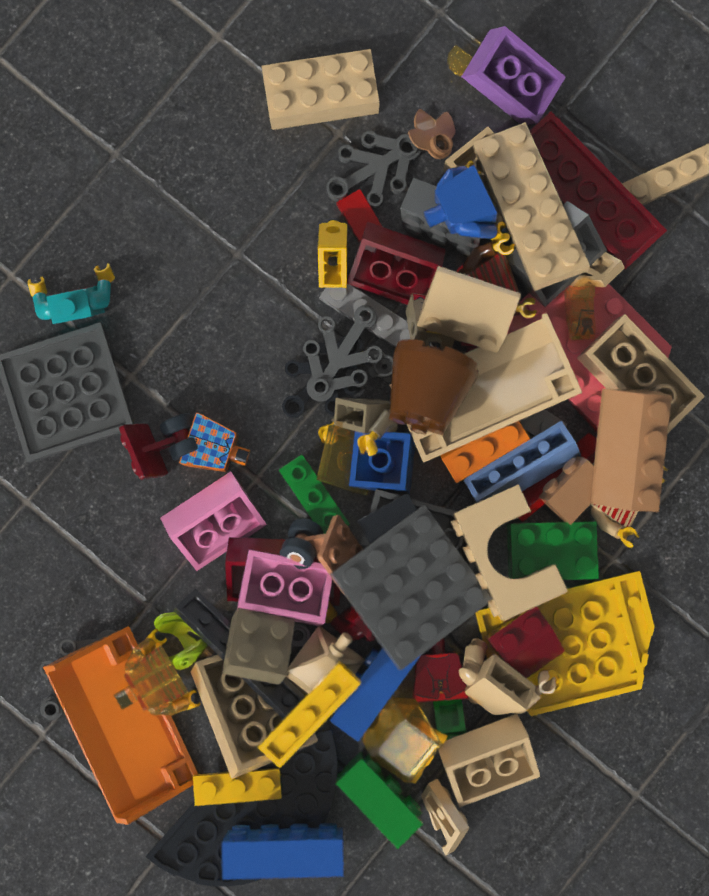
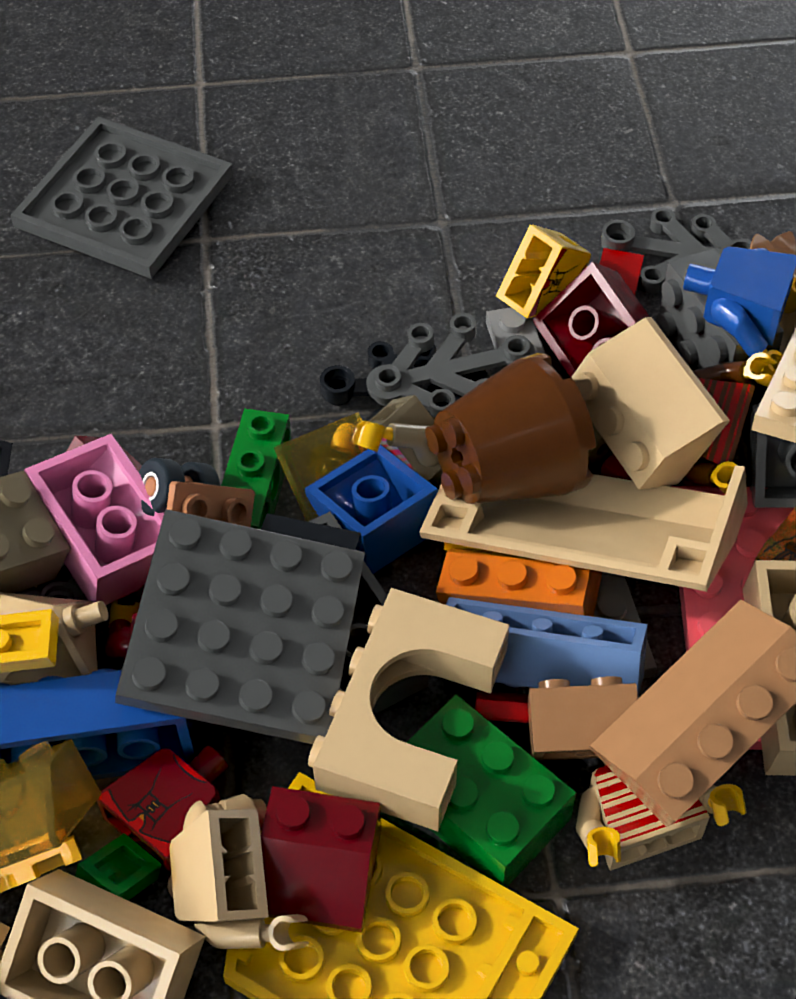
camera: 45 degrees right, 30 degrees down
teal torso [28,263,115,324] -> none
dark red plate [119,413,198,480] -> none
bright pink slope [160,471,267,571] -> none
torso [179,412,250,472] -> none
tan brick [262,49,379,130] -> none

